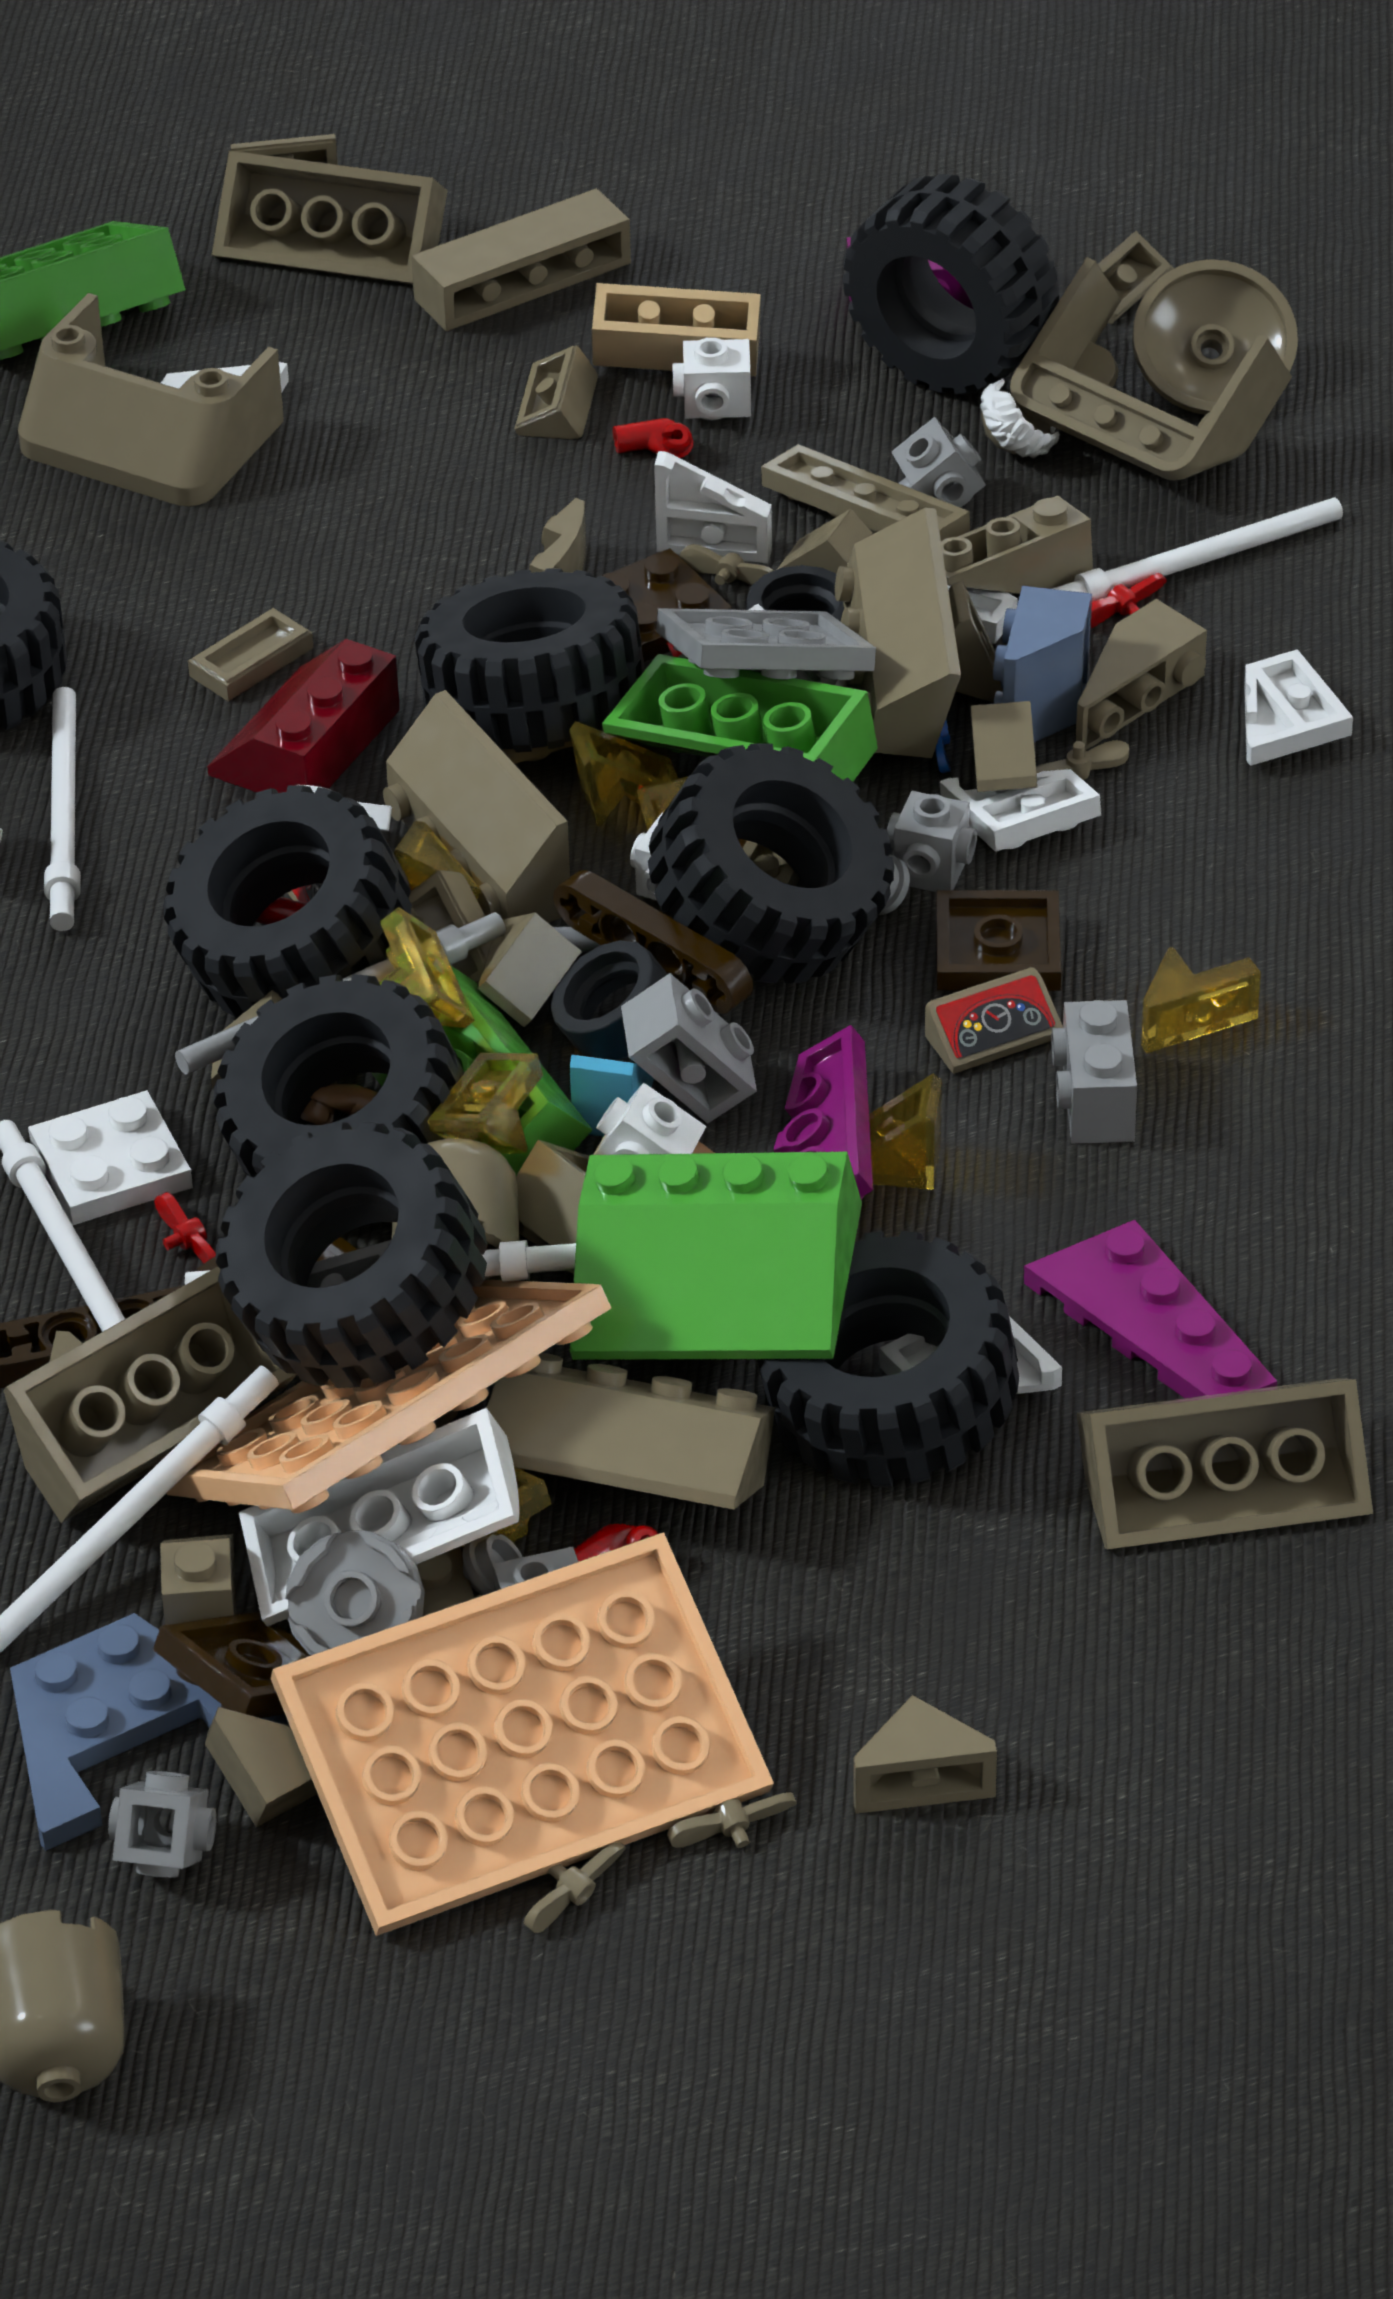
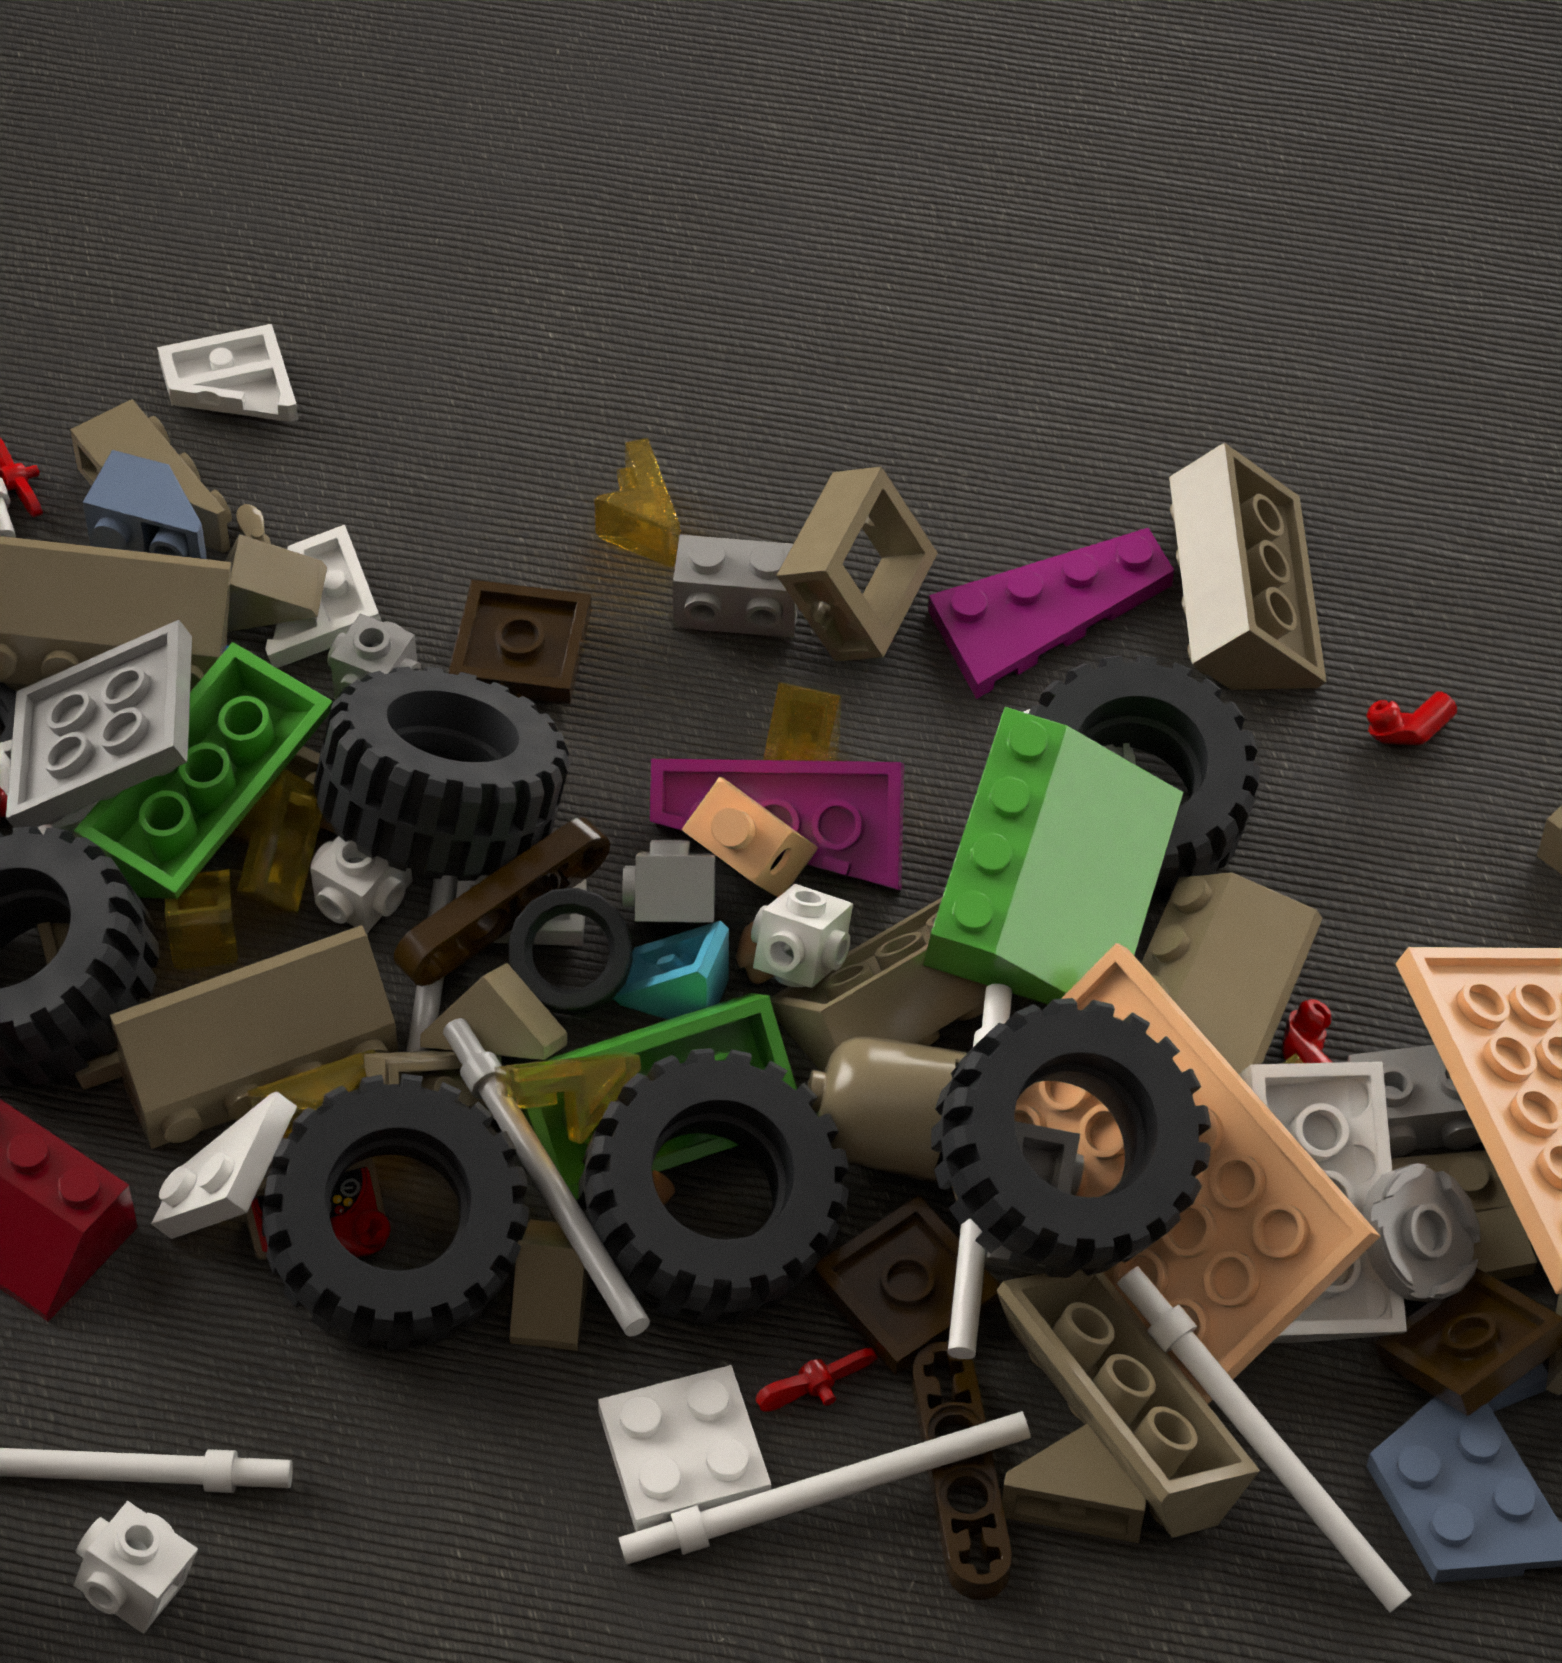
camera: 85 degrees left, 10 degrees up
dark tan slope [160,1534,236,1625] -> none
clear yellow slope [428,1053,543,1154] -> none
slope [925,967,1063,1074] -> none
none -> light nougat torso [681,777,818,897]
none -> dark tan window [776,466,938,661]
none -> red arm [1366,691,1457,745]

